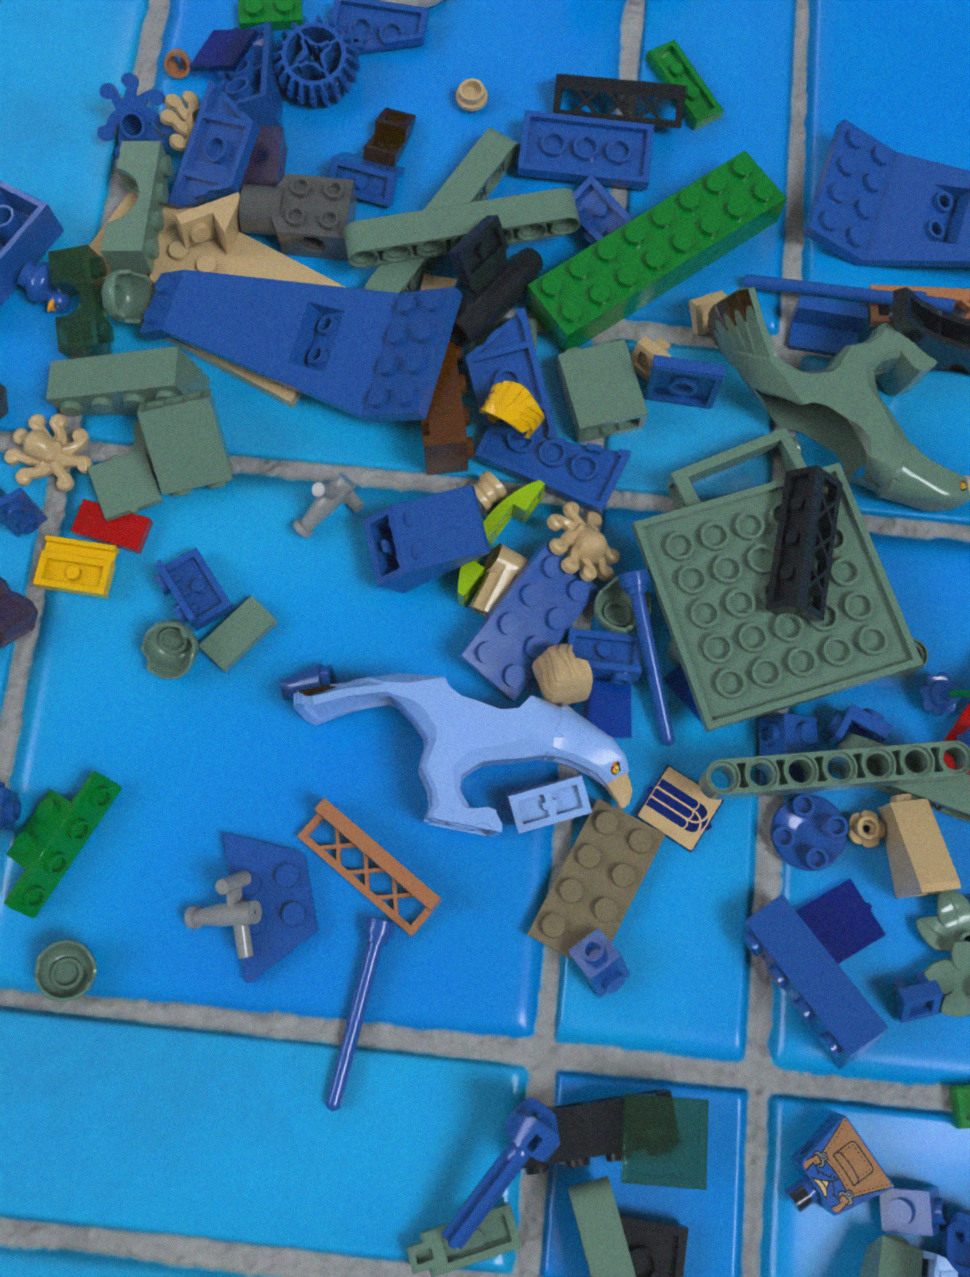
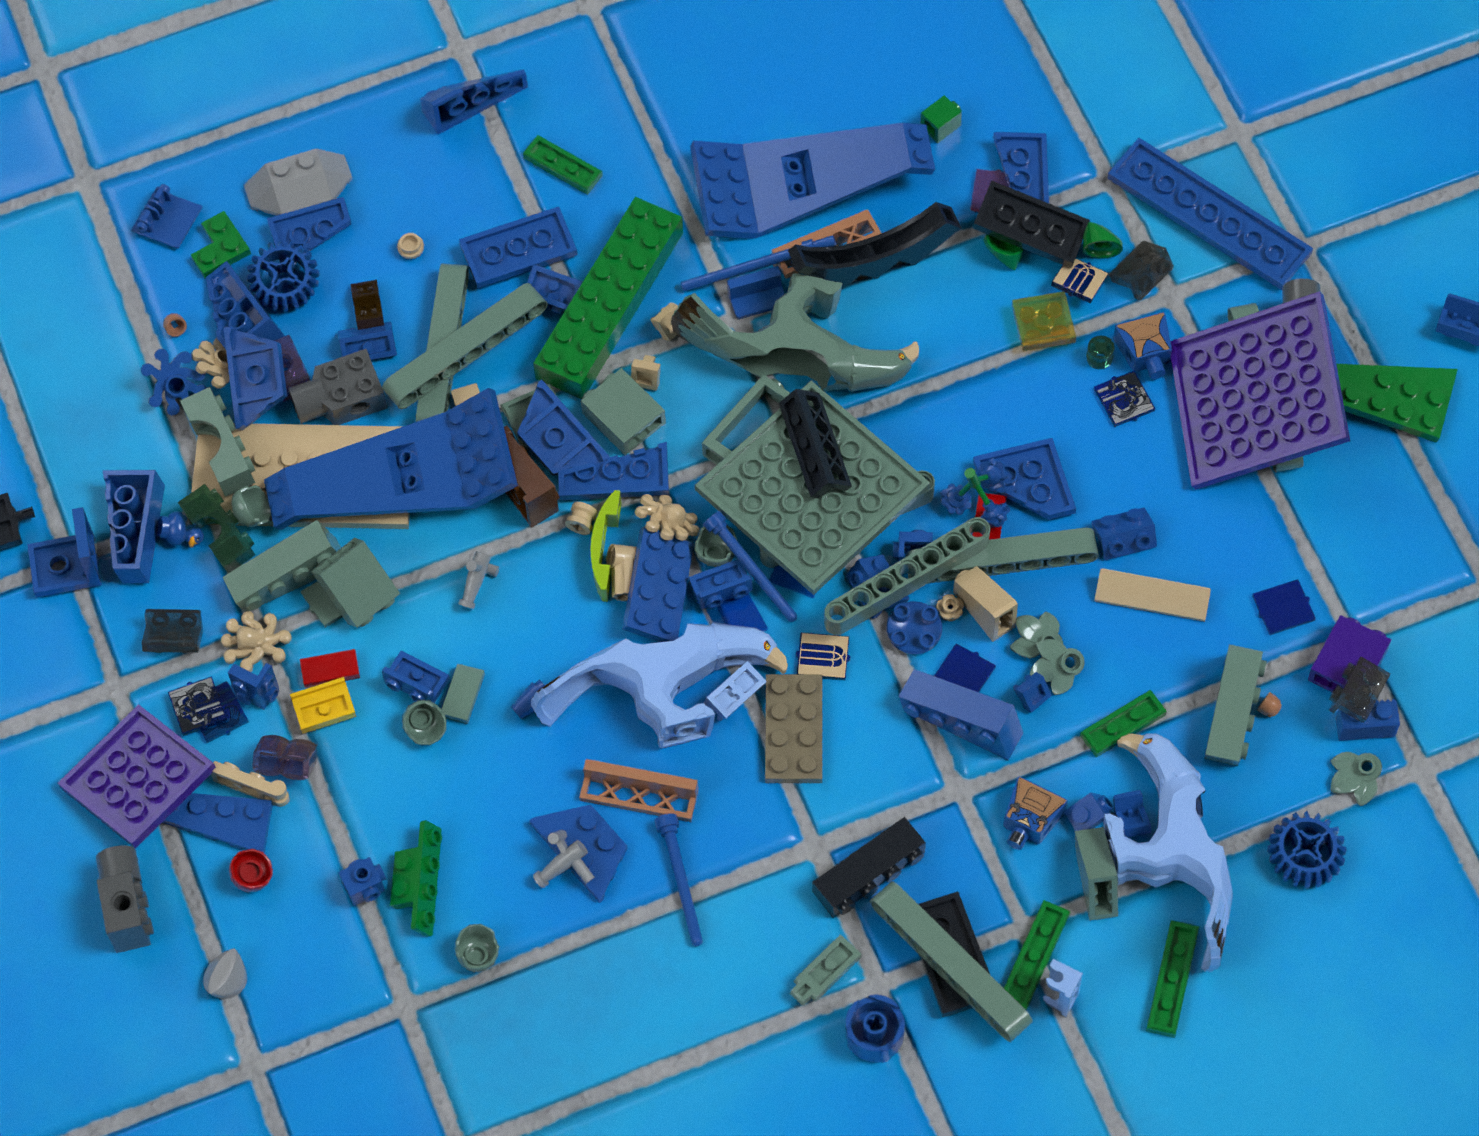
camera: 25 degrees left, 10 degrees down
sand green piece [87,449,163,522] -> none
tan slope [175,192,241,254] -> none
clear blue piece [189,27,259,73] -> none
blue slope [363,485,491,593] -> none
blue piece [442,1097,560,1250] -> none
black plate [448,215,543,347] -> none
yellow hair [479,381,545,439] -> none
tan hair [532,643,593,706] -> none
black fence [553,74,689,128] -> none
blue bracket [569,929,630,999] -> none
plate [620,1093,709,1190] -> none
blue plate [644,355,726,409] -> none

